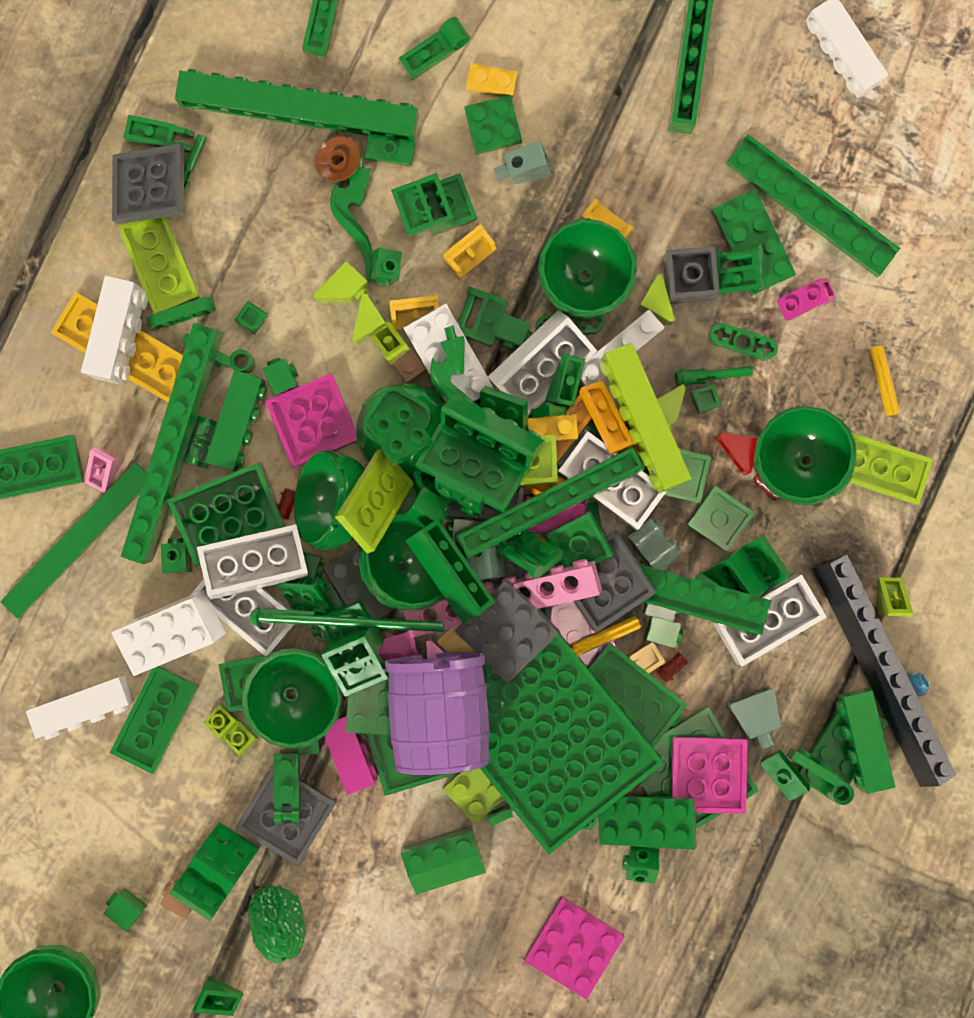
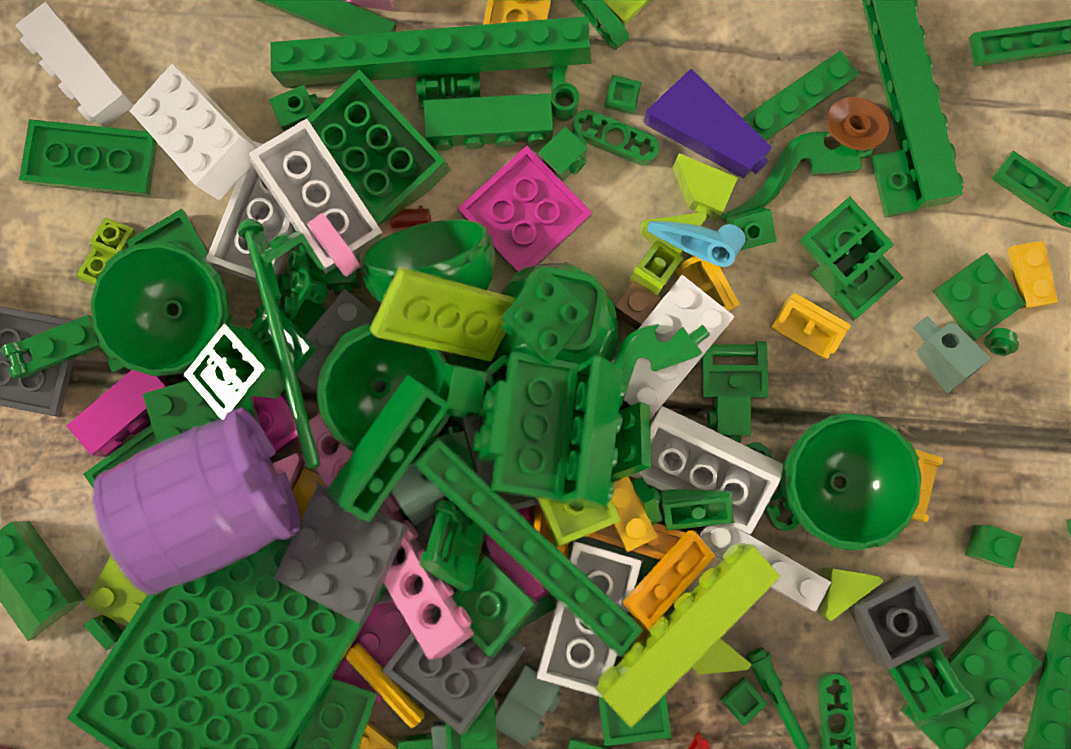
camera: 75 degrees right, 5 degrees down
none -> green bracket [259,230,324,270]
none -> bright pink beam [307,214,360,277]
none -> green beam [572,110,659,166]
none -> dark purple slope [643,69,772,179]
none -> medium azure piece [647,221,745,267]
none -> green plate [743,50,859,141]
none -> green brick [965,525,1022,569]
none -> green plate [984,328,1019,356]

